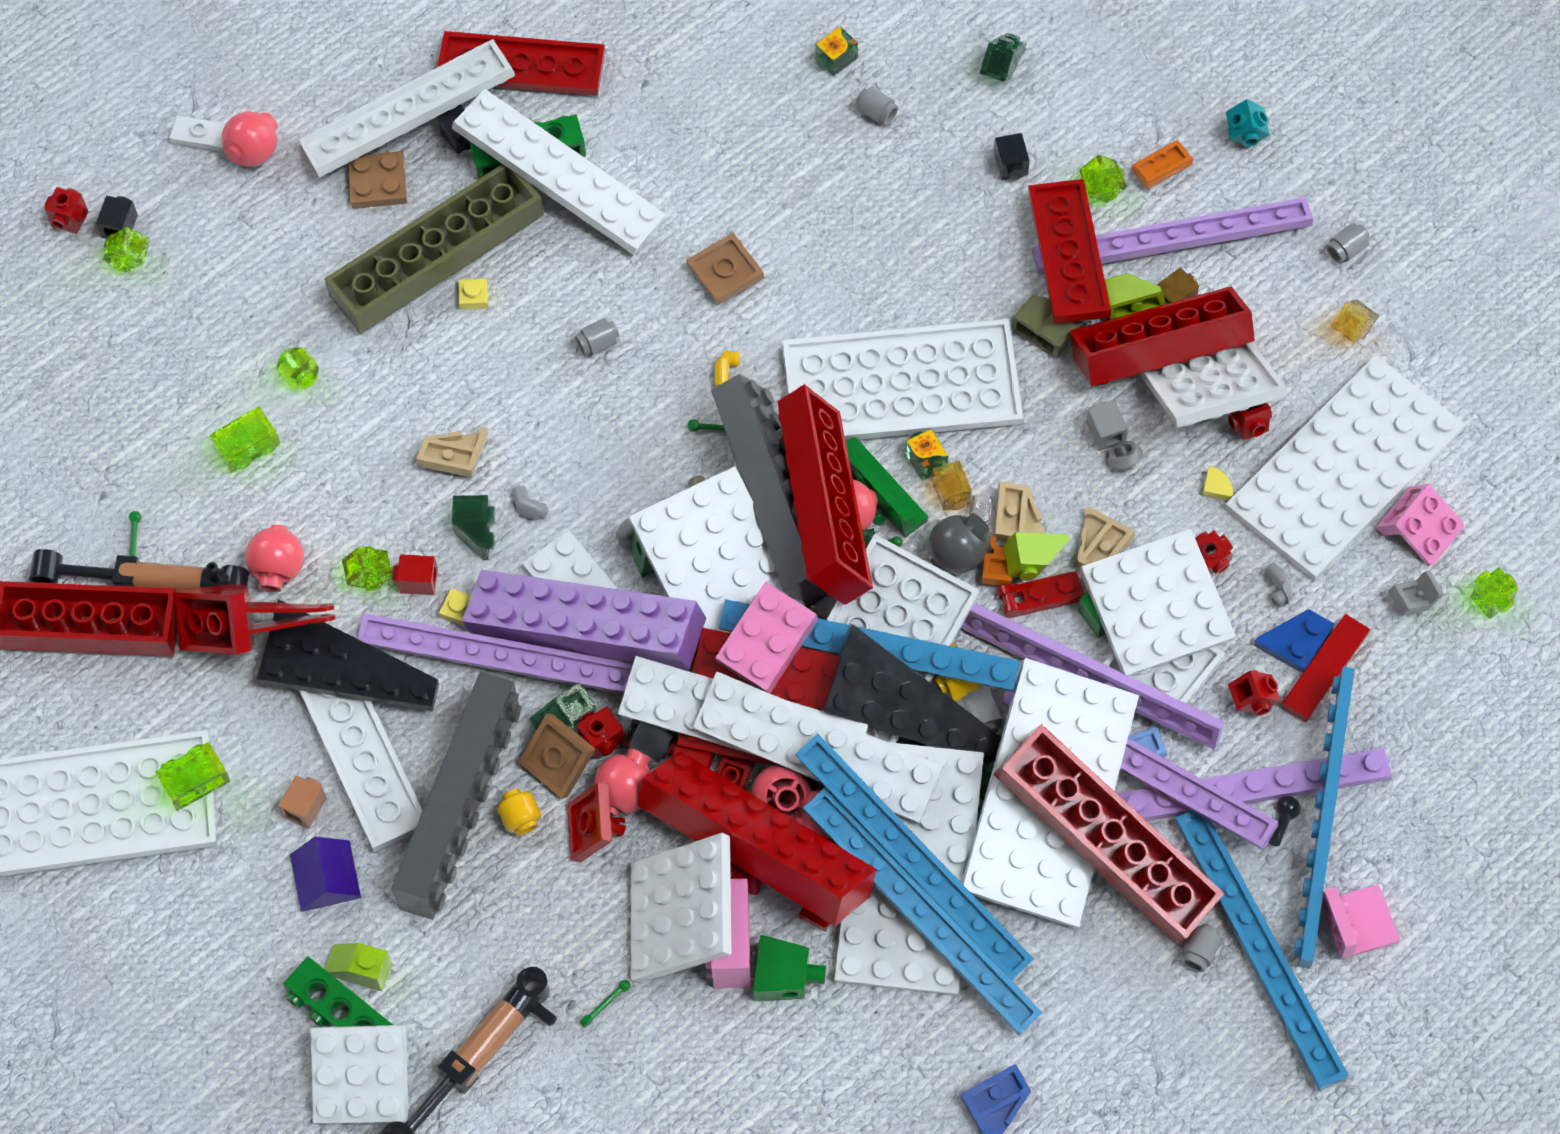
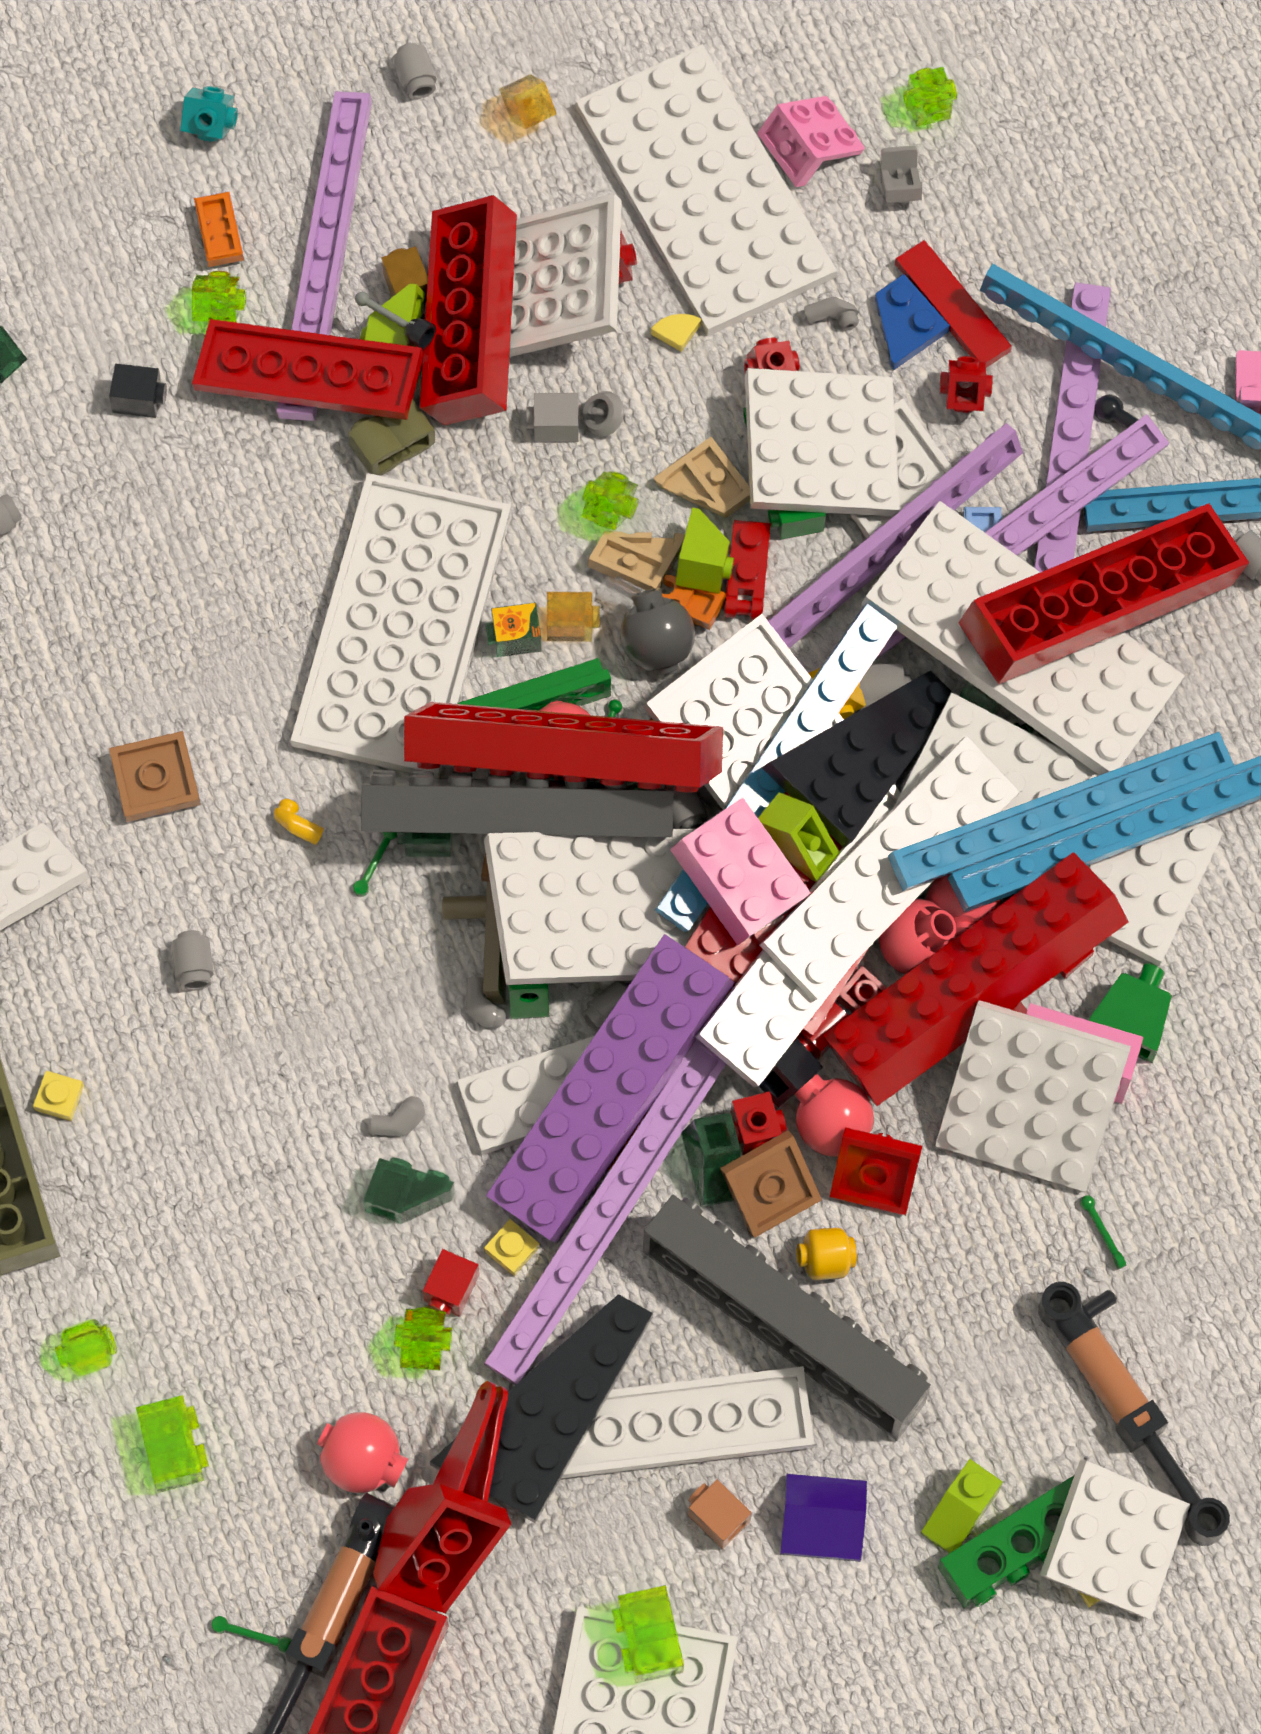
camera: 75 degrees left, 5 degrees up
tan wing [416,427,488,478] -> none
none -> hinge [355,291,436,350]
none -> clear neon green brick [581,471,639,530]
none -> lime slope [758,793,839,882]

